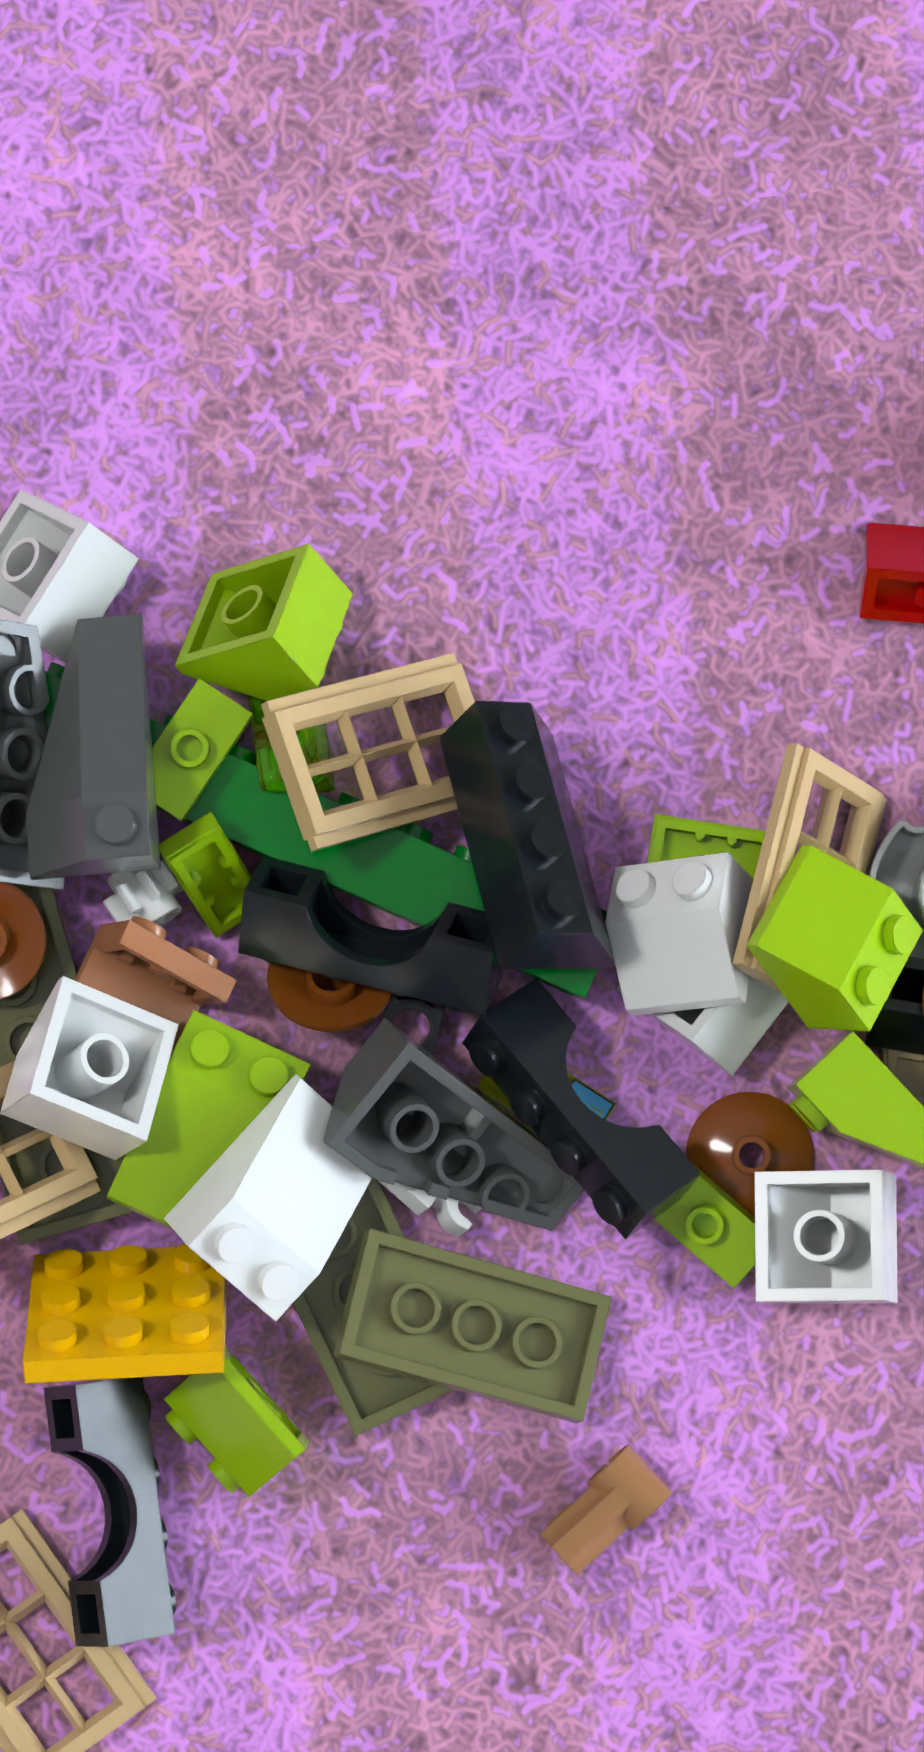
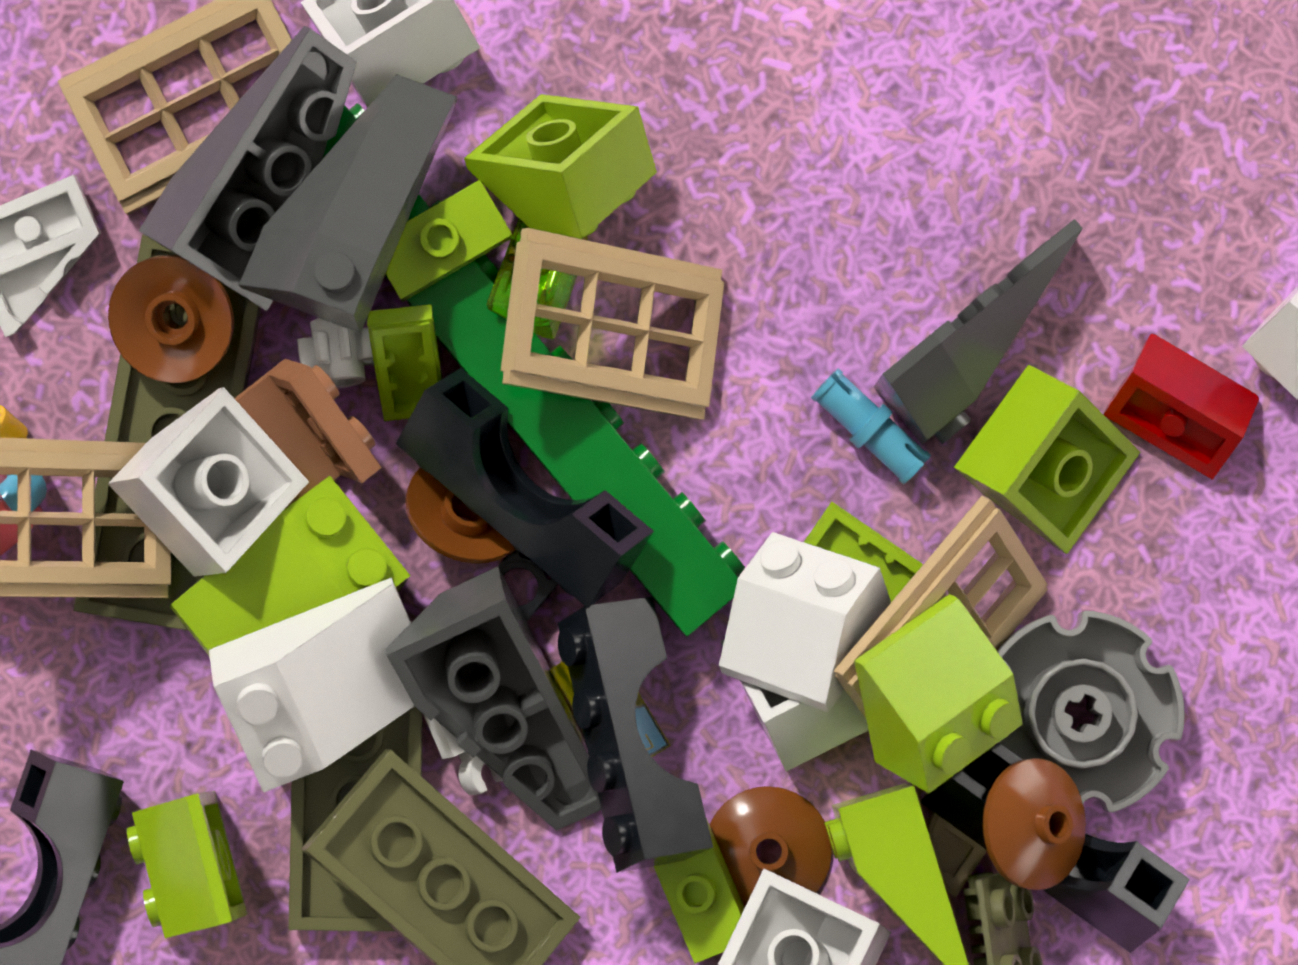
camera: 25 degrees right, 0 degrees up
yellow plate [23,1243,227,1384] -> none
black slope [439,701,615,969] -> none
none -> medium azure pin [810,368,931,485]
none -> dark grey wedge [874,219,1083,445]
none -> lime slope [954,364,1141,554]

